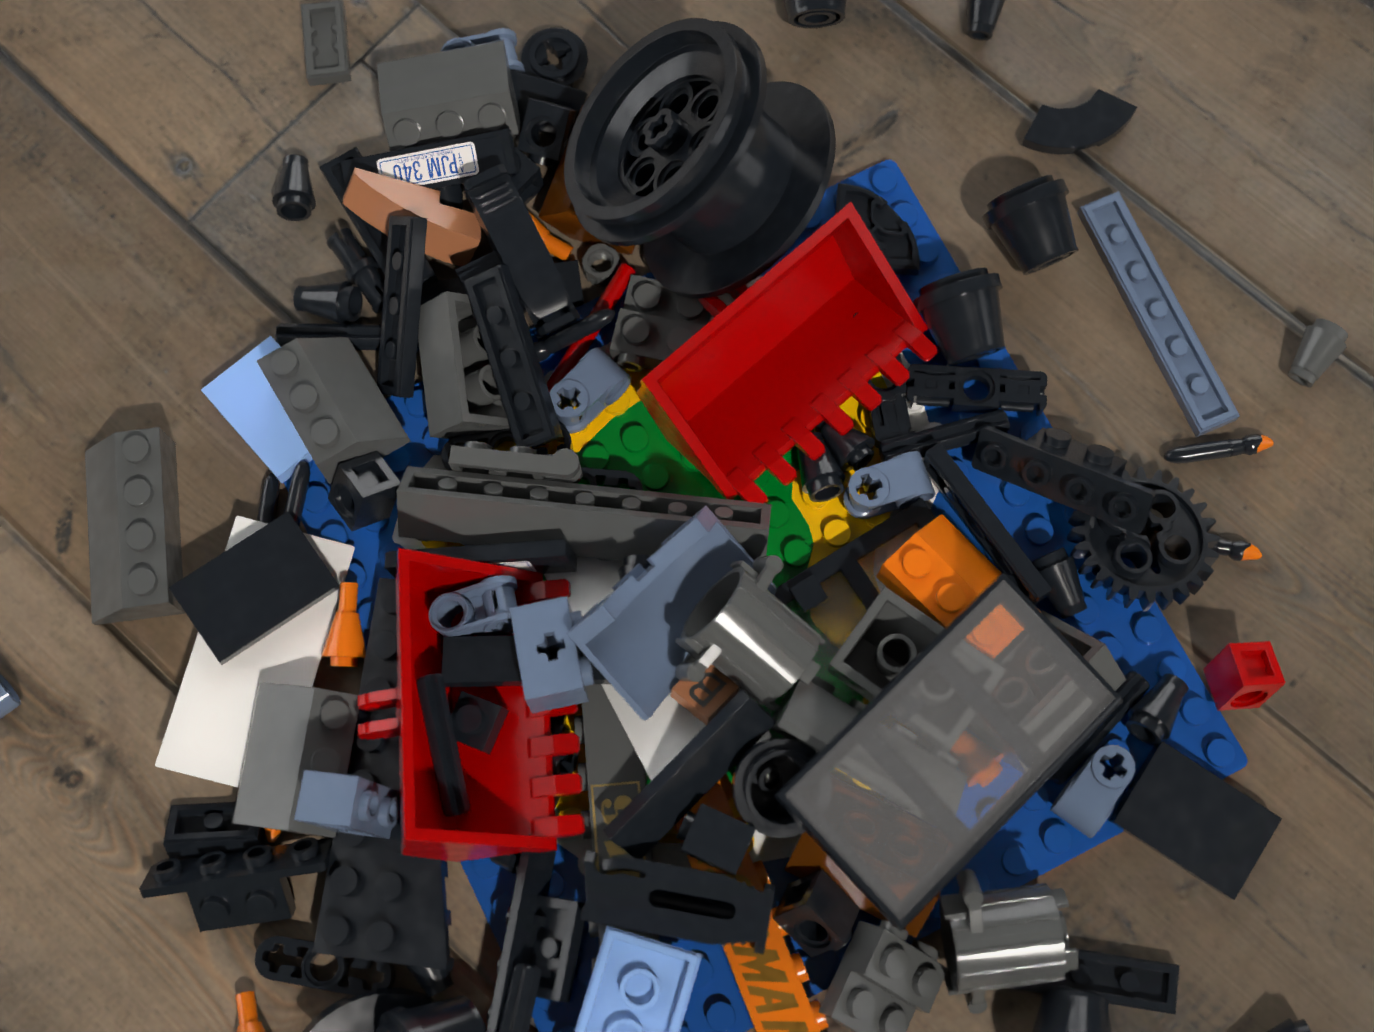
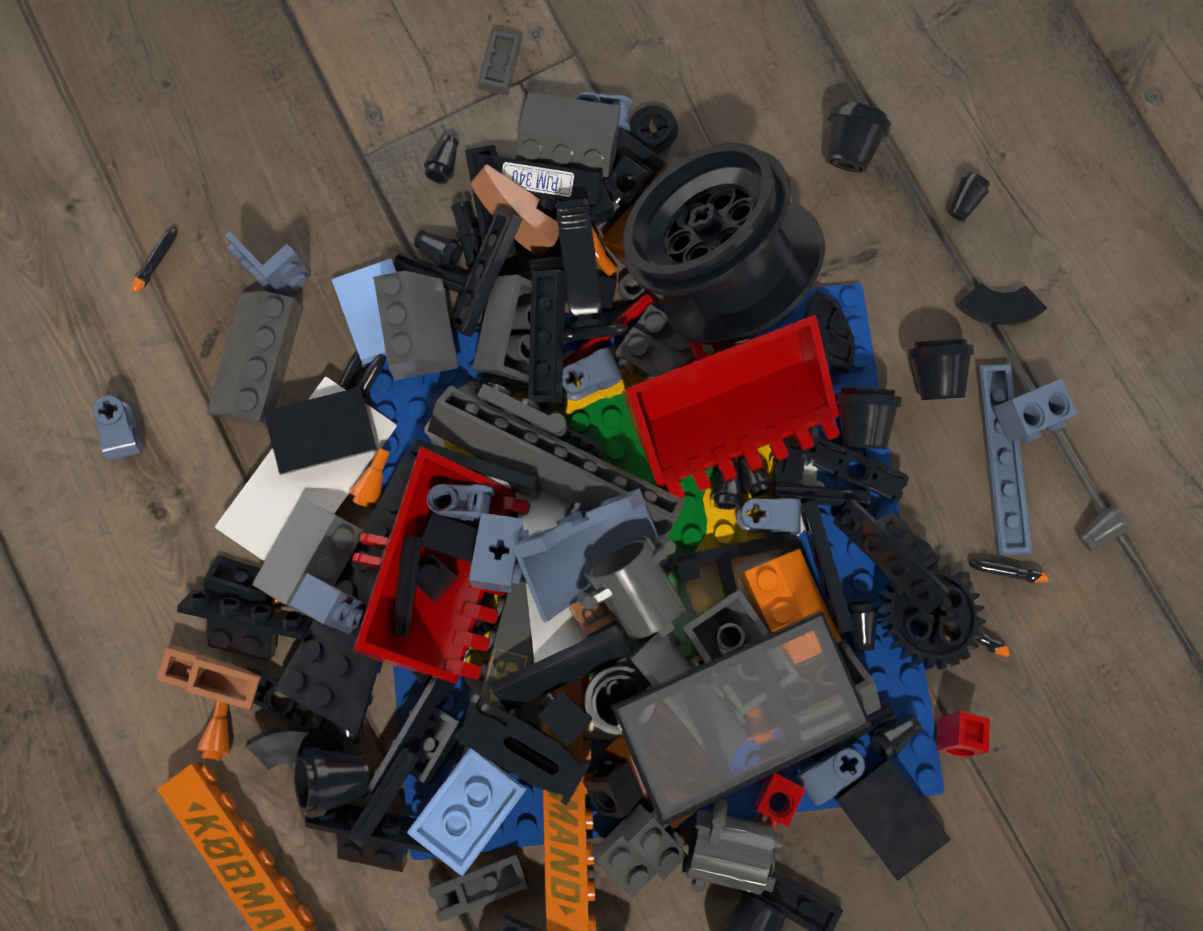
camera: 15 degrees right, 5 degrees up
black brick [328,451,400,531] -> none
none -> nougat slope [156,645,261,710]
none -> sand blue bracket [225,231,311,296]
none -> red brick [753,773,806,829]
none -> sand blue brick [993,379,1078,443]

